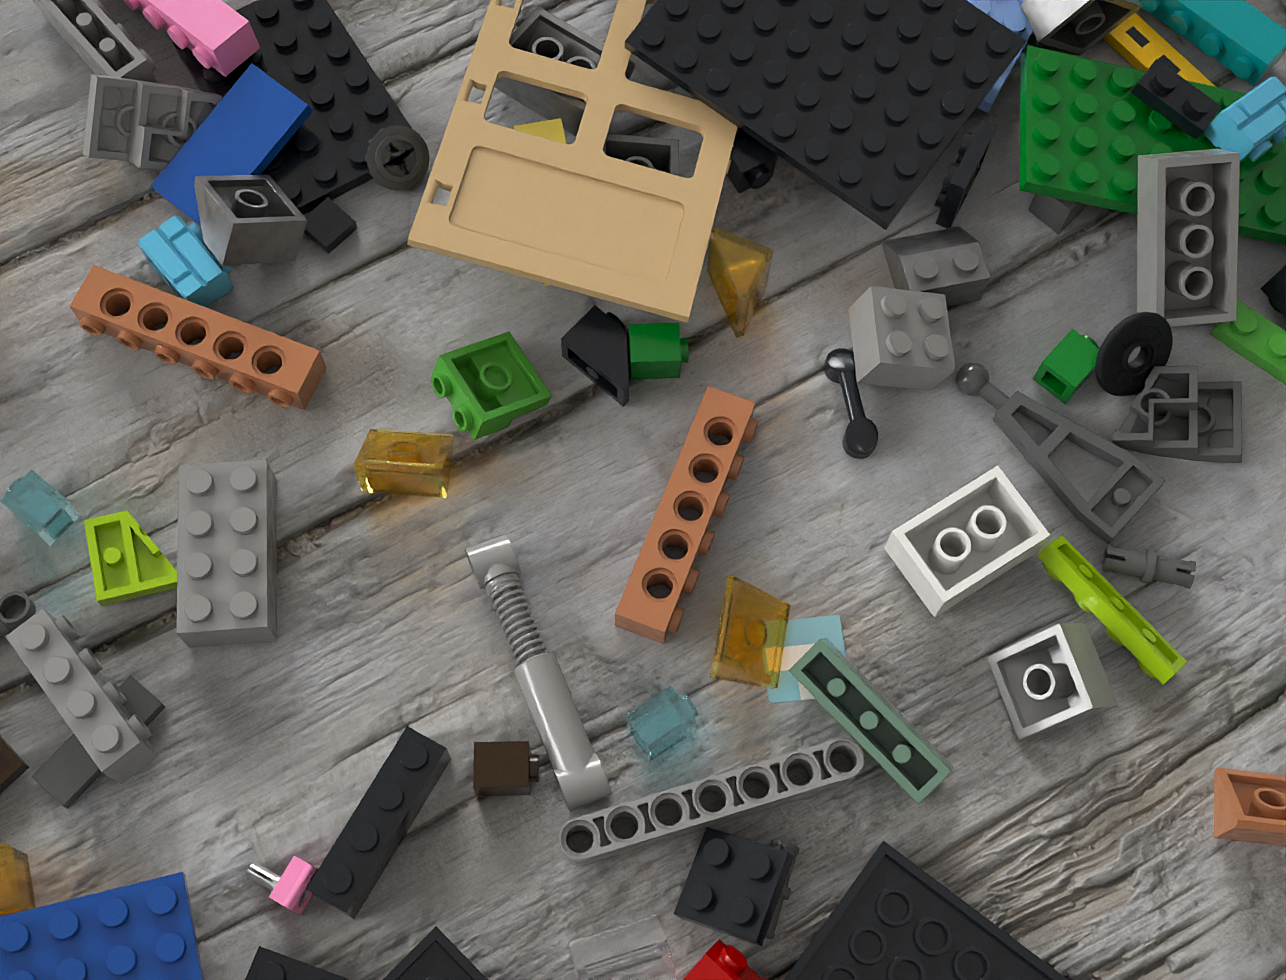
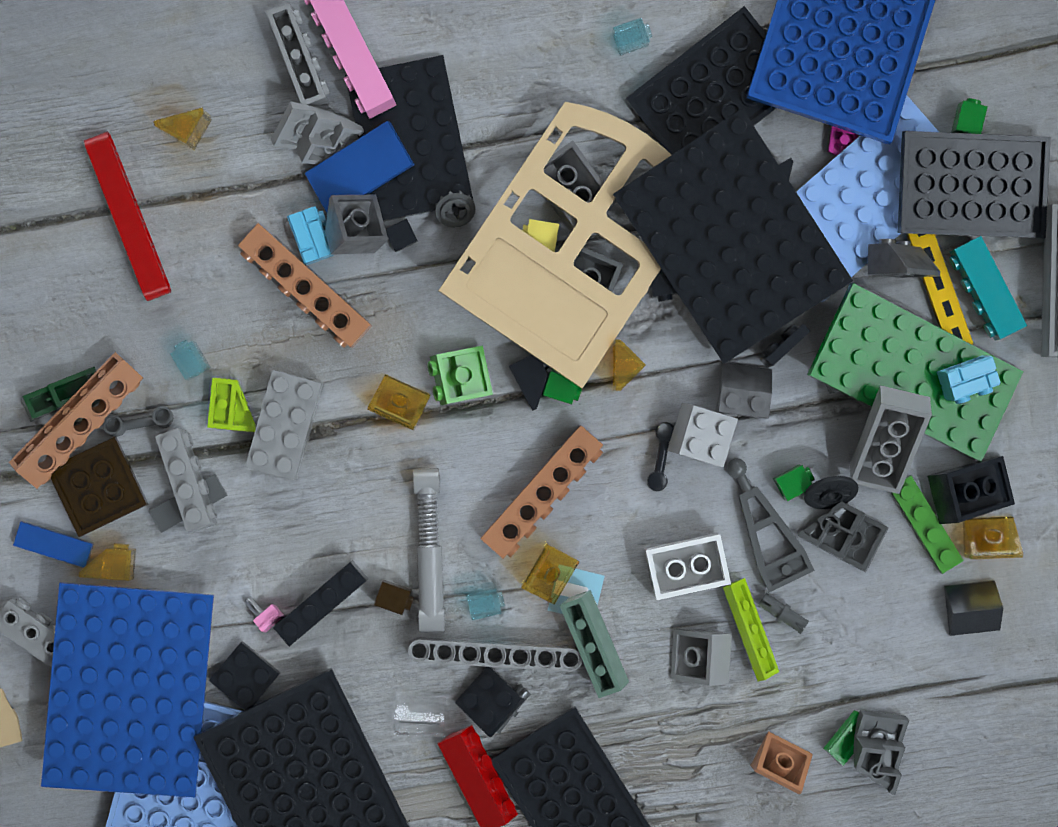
camera: 25 degrees right, 20 degrees up
black plate [1131,59,1221,140] -> none

